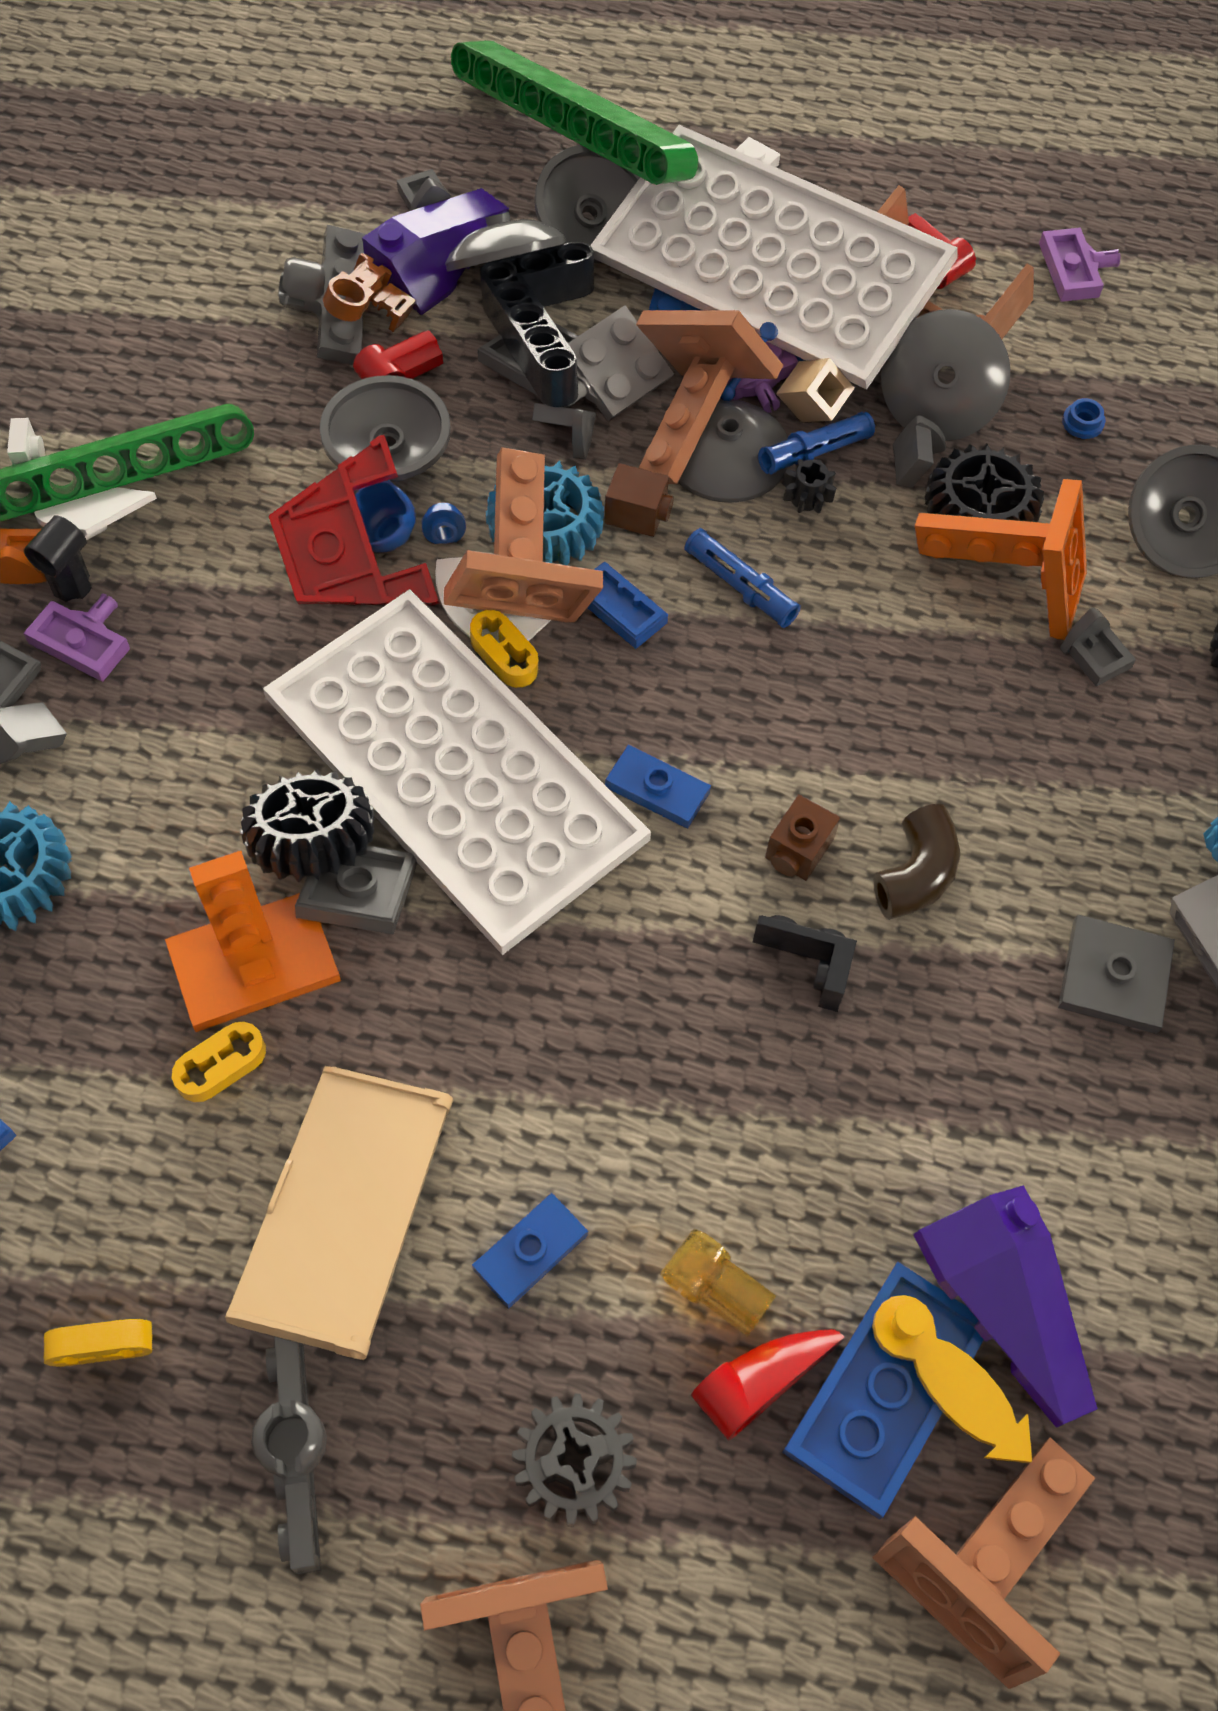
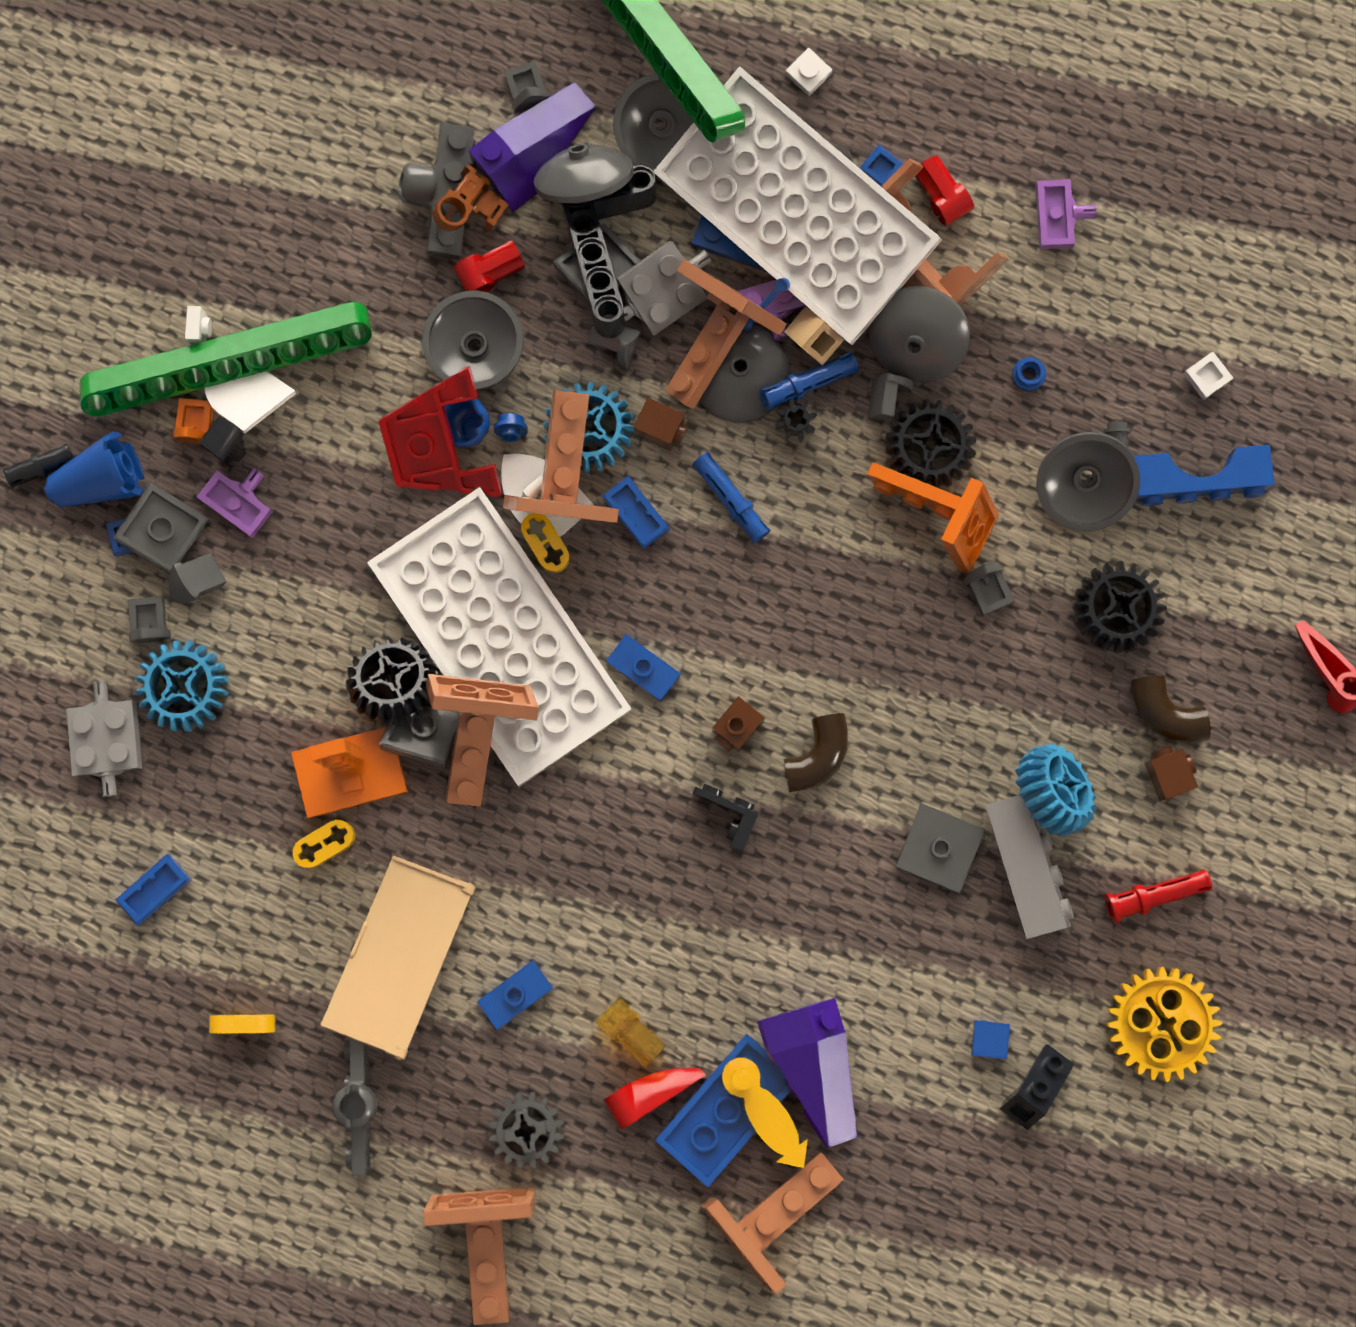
camera: 15 degrees right, 20 degrees up
none -> nougat piece [426,674,539,807]

